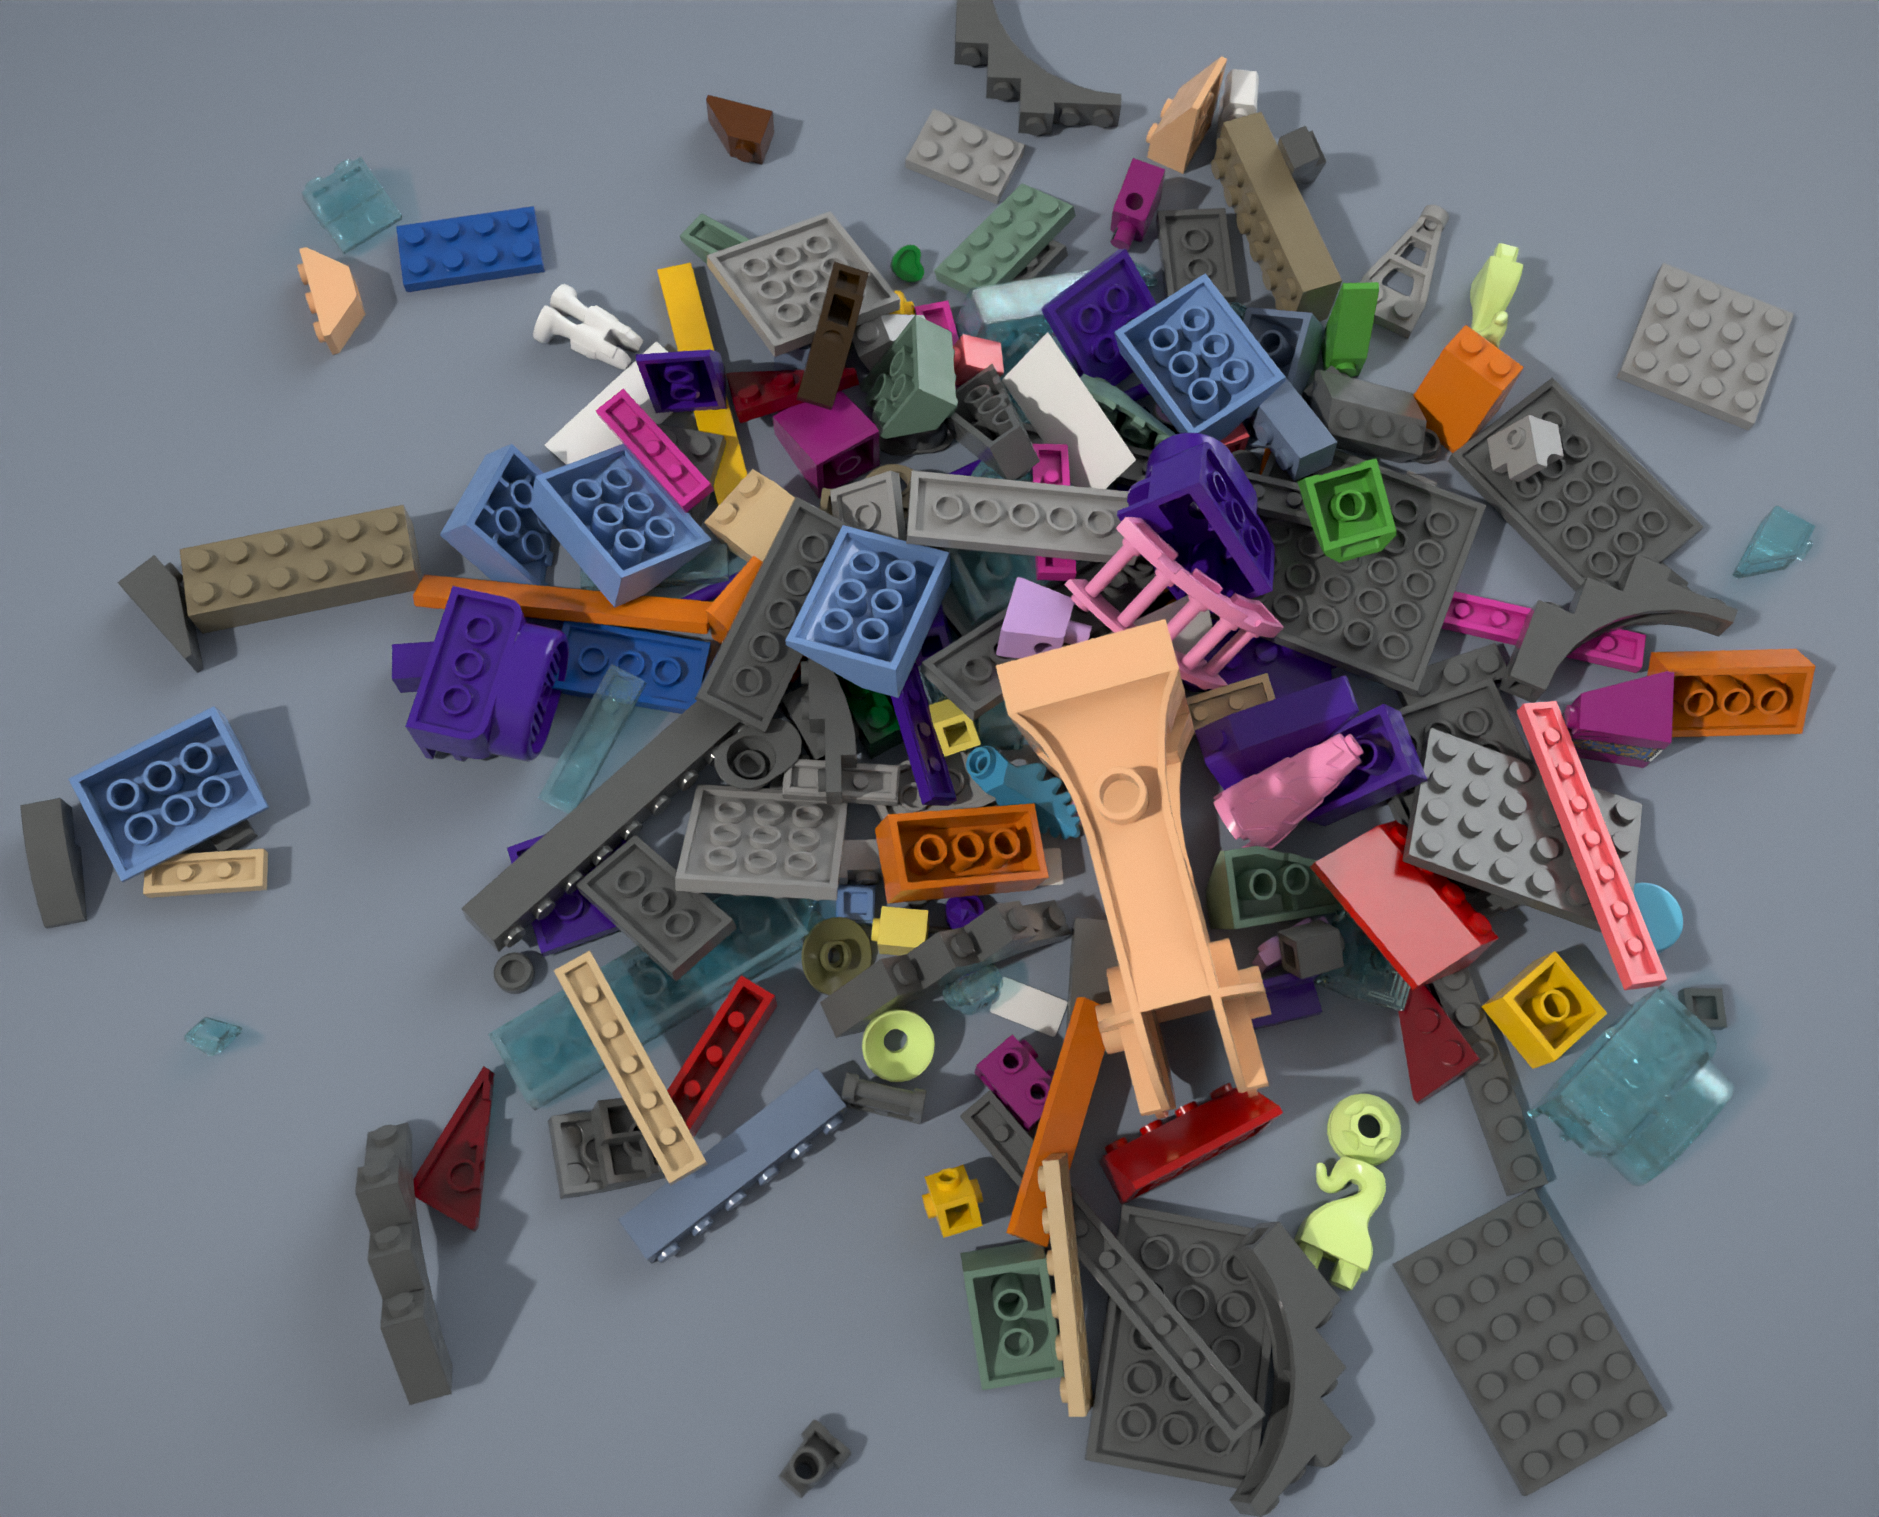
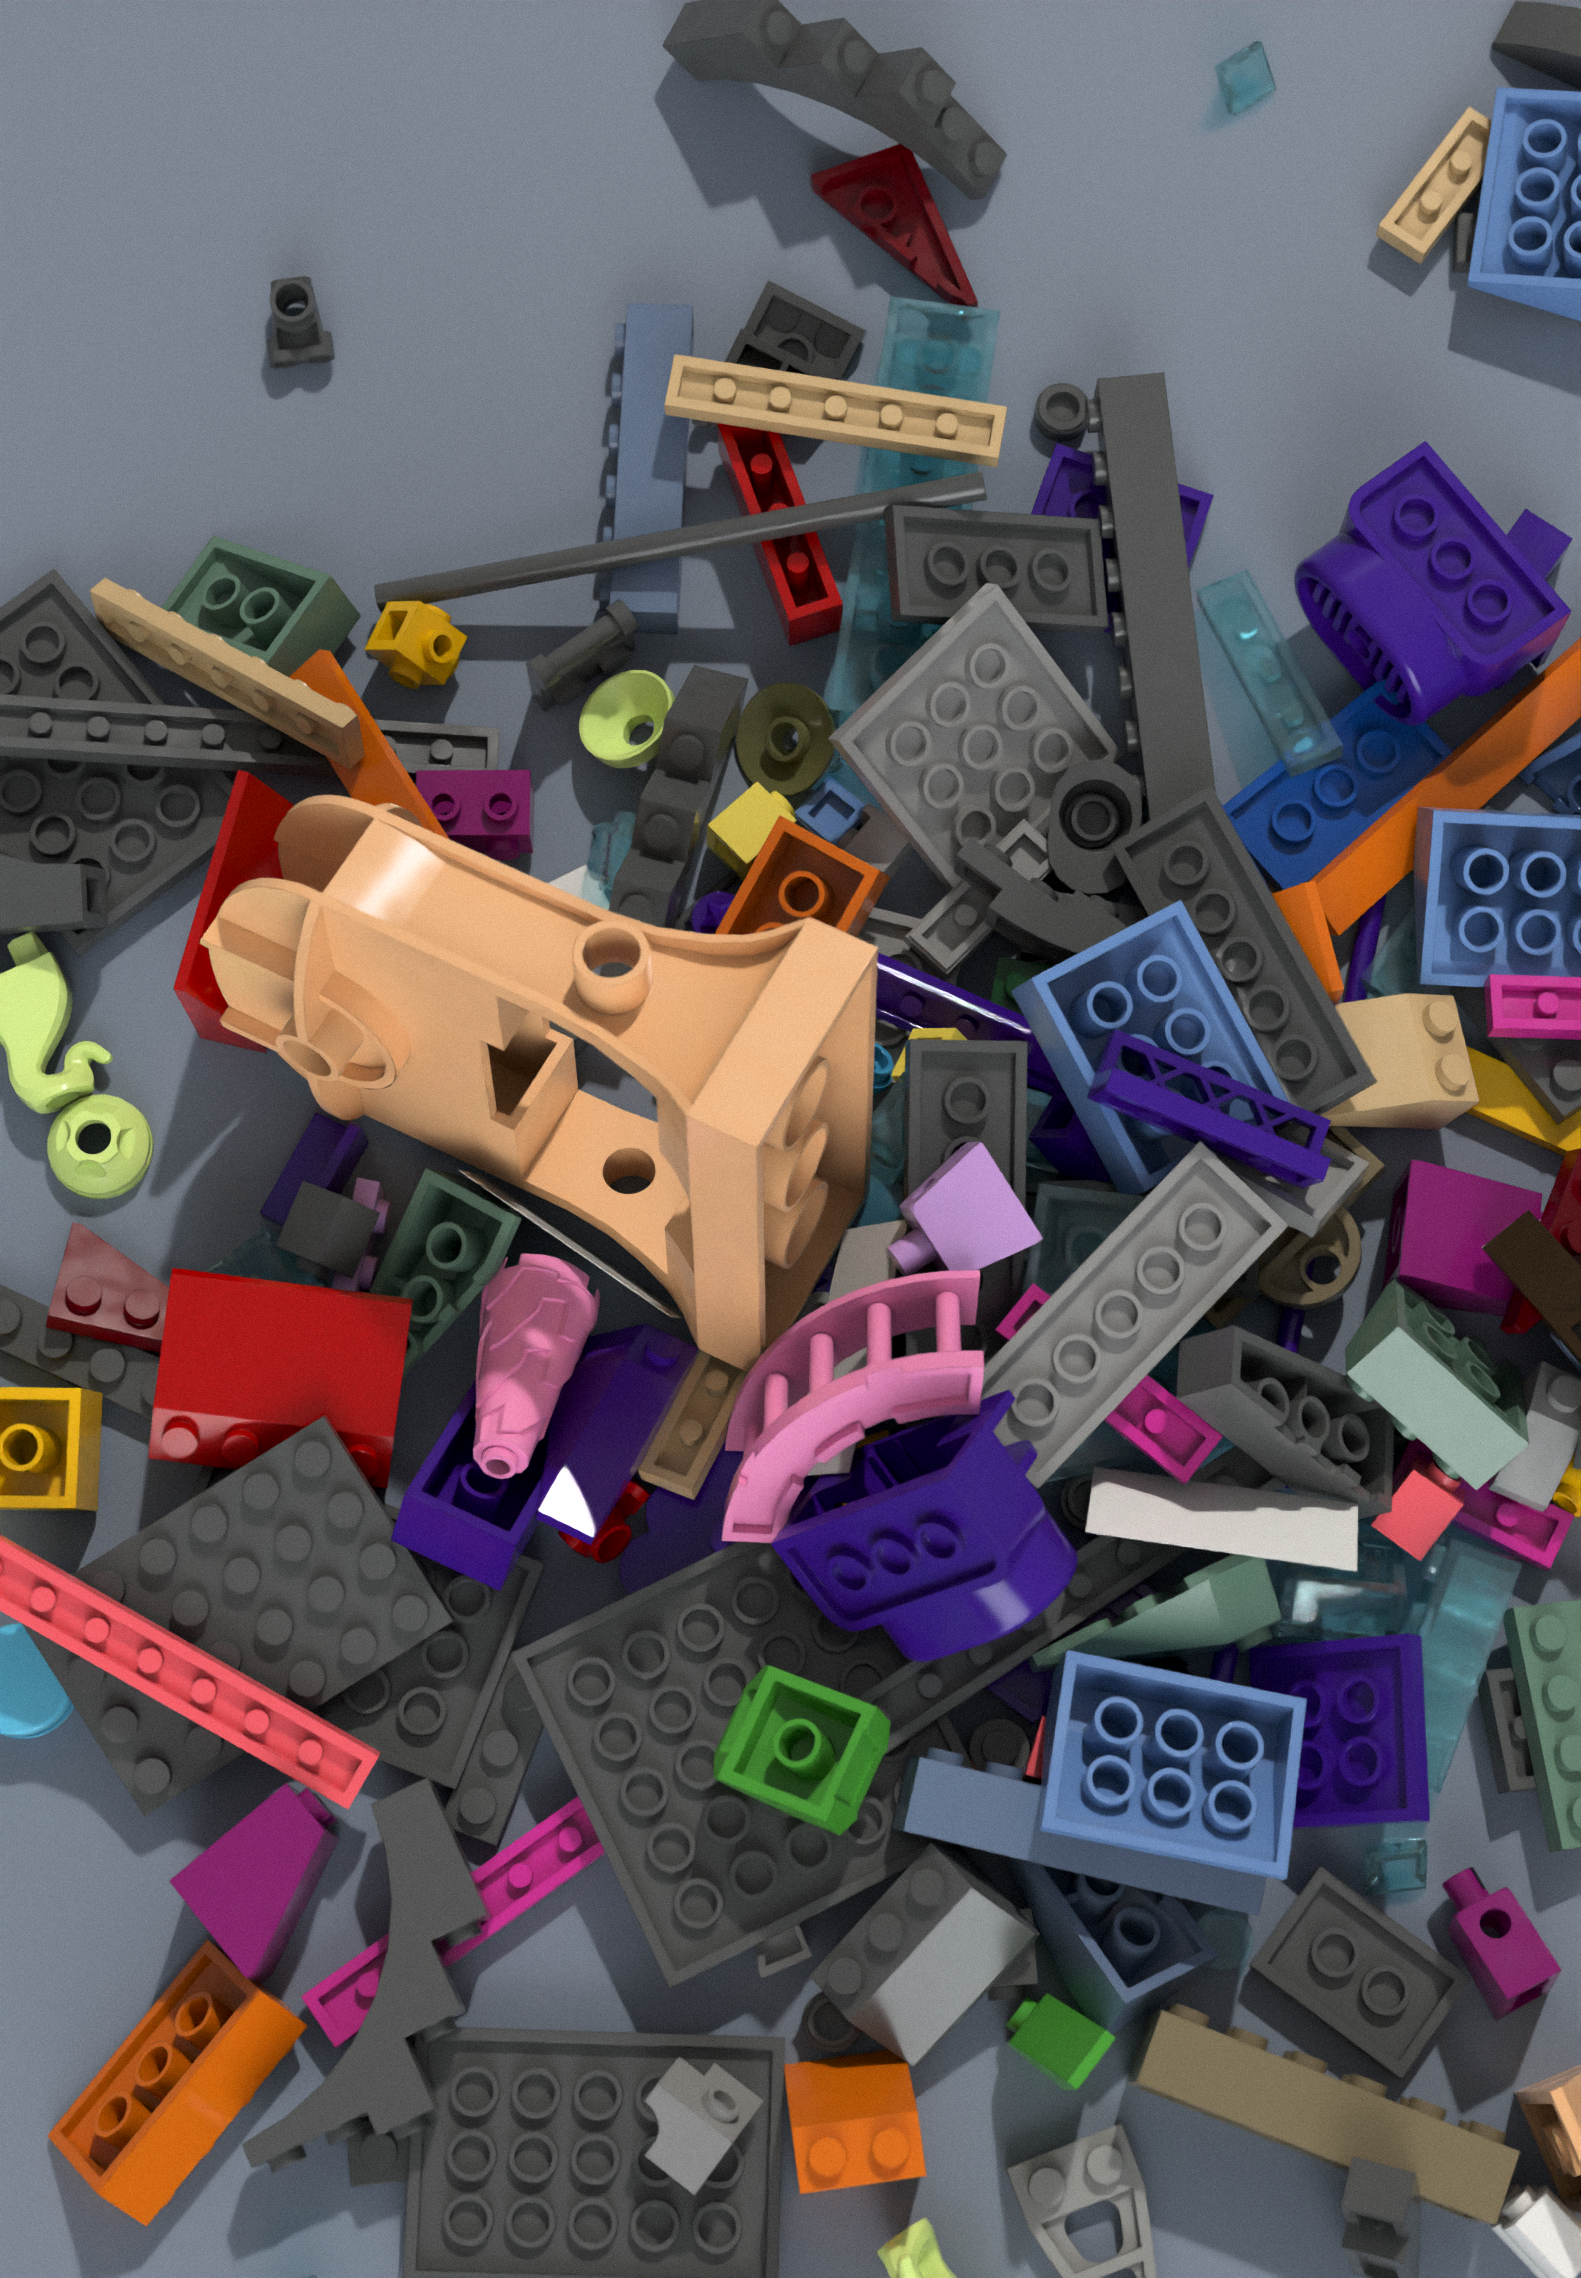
camera: 135 degrees right, 5 degrees up
none -> dark grey piece [375,471,987,612]
none -> white sticker [458,1169,684,1318]
none -> dark purple fence [1087,1029,1331,1189]

